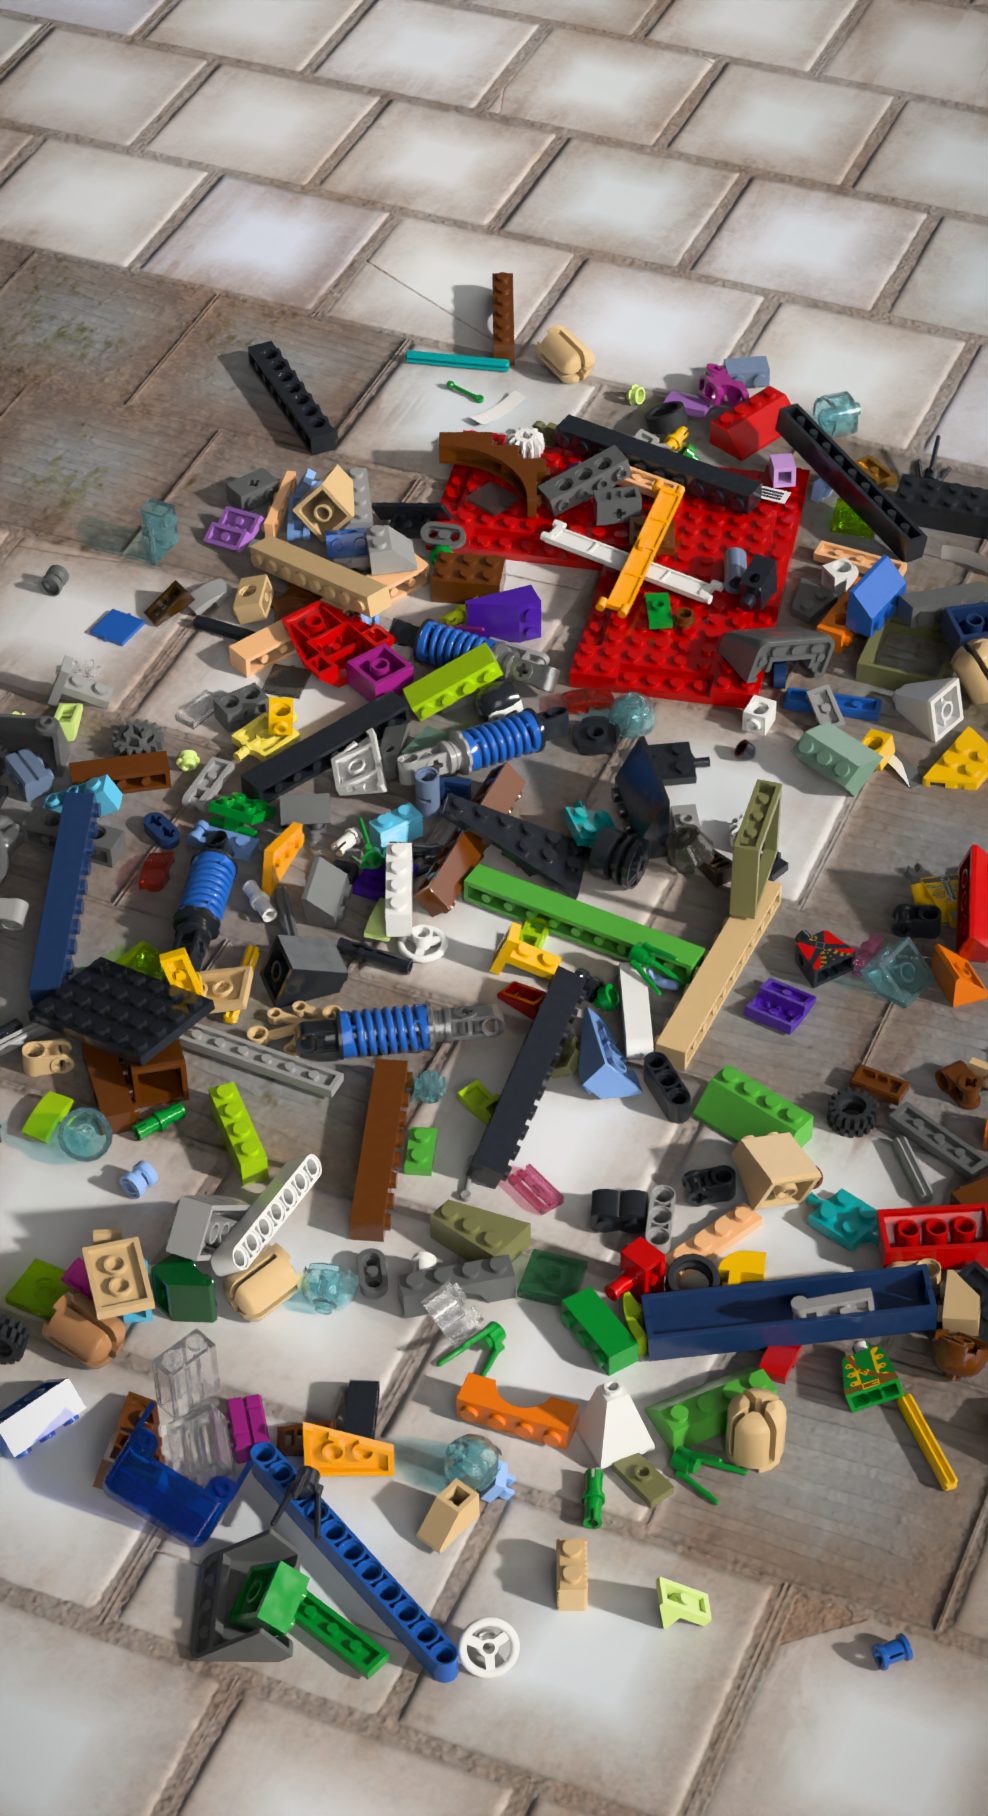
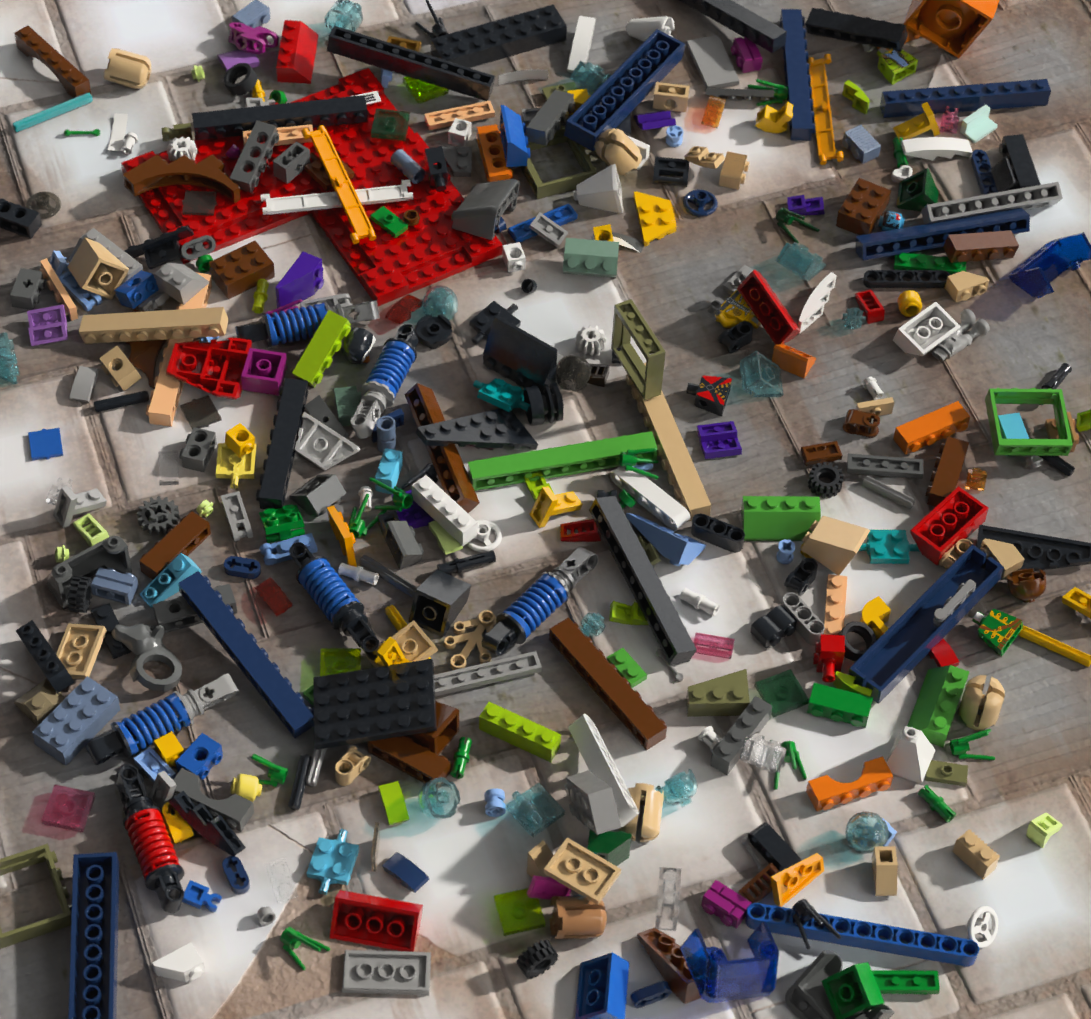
camera: 45 degrees left, 10 degrees up
dark brown slope [143,580,195,627] -> none
clear brick [160,1403,235,1498] -> none
dark grey plate [357,1248,388,1299] -> none
lavender brick [769,453,796,488] -> none
clear pink plate [852,933,883,978] -> none
none -> clear smoke piece [26,191,61,219]
none -> white pin [121,132,138,155]
none -> green plant [348,493,387,538]
none -> plate [371,109,410,141]
none -> clear light blue plate [506,782,565,837]
none -> dark blue beam [630,981,672,1008]
none -> white pin [680,588,720,616]
none -> light blue bush [776,539,795,564]

